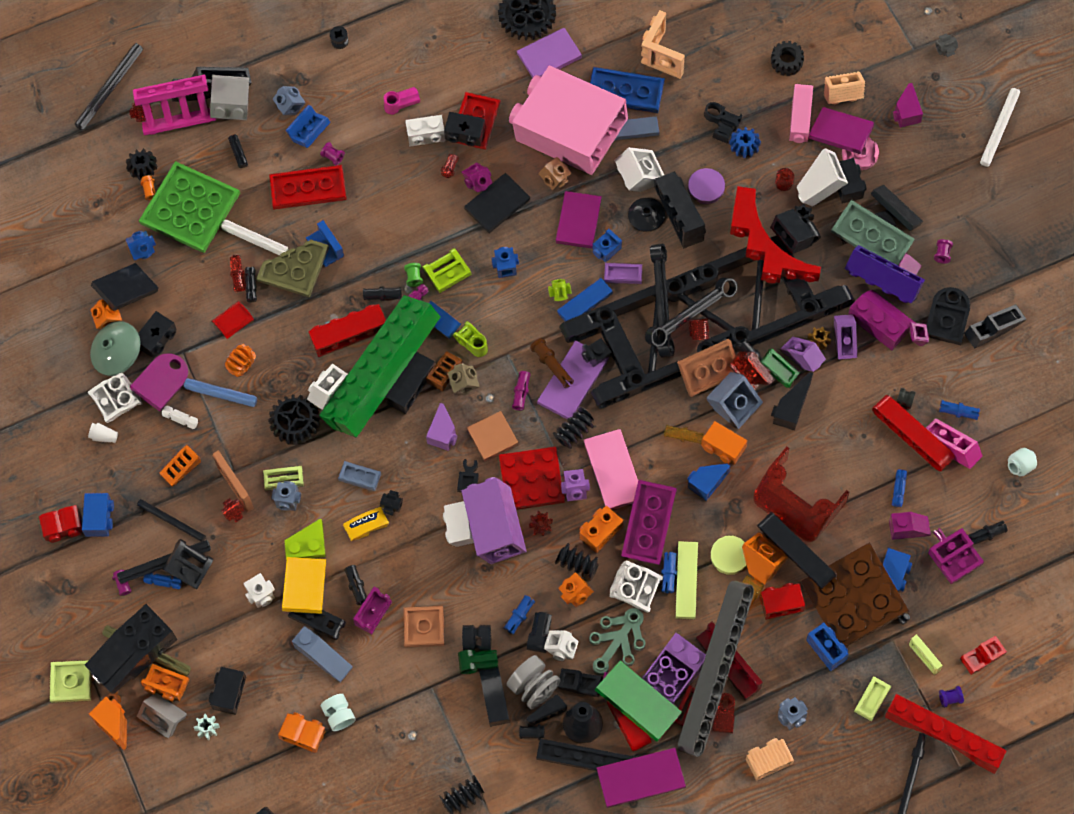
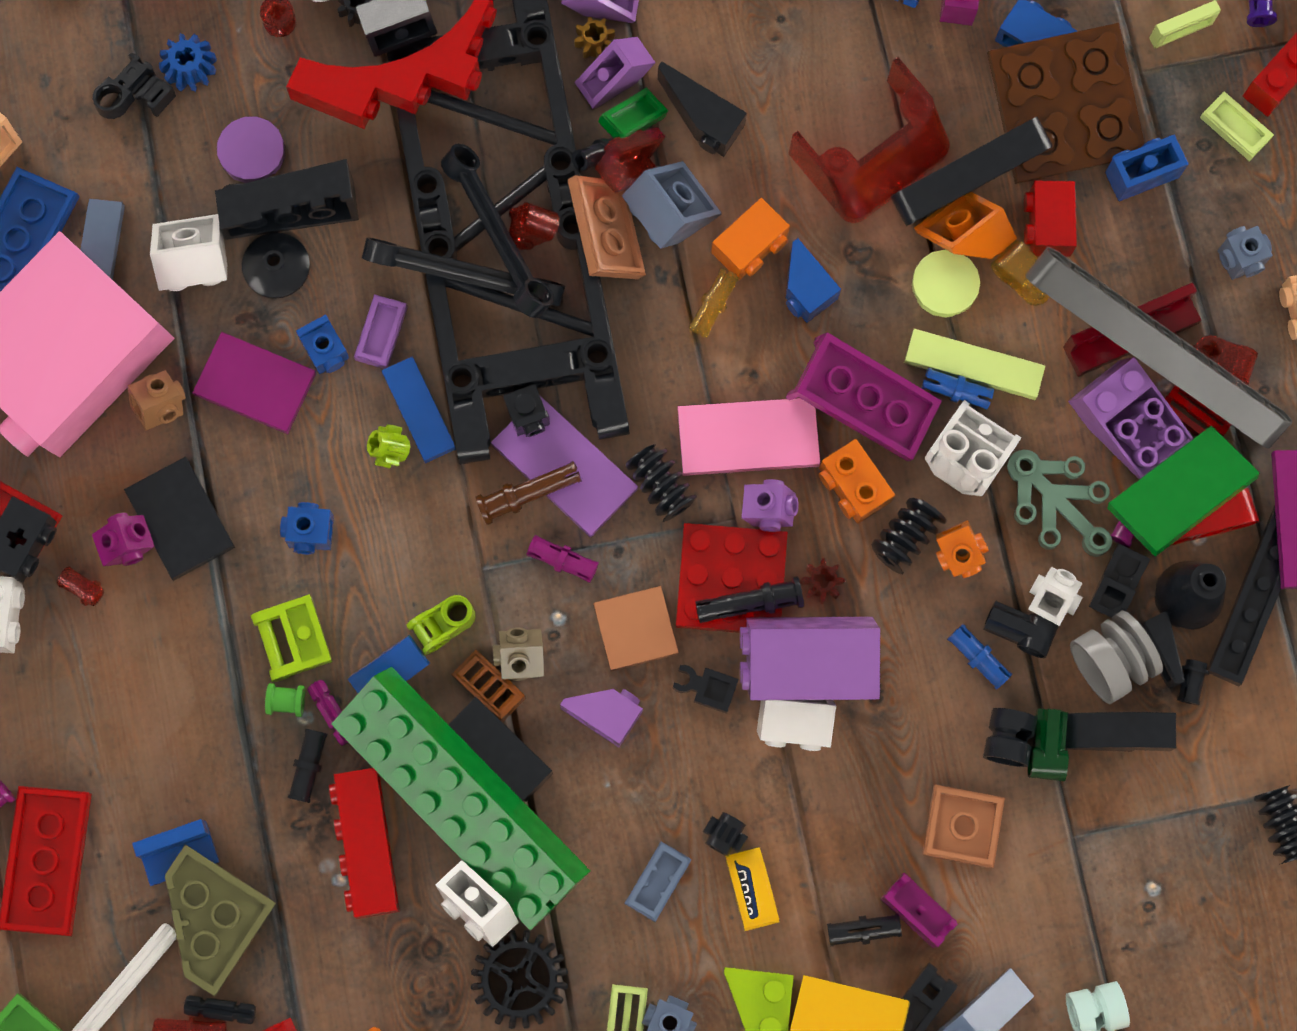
camera: 85 degrees left, 10 degrees up
none -> black pin [695,576,804,623]

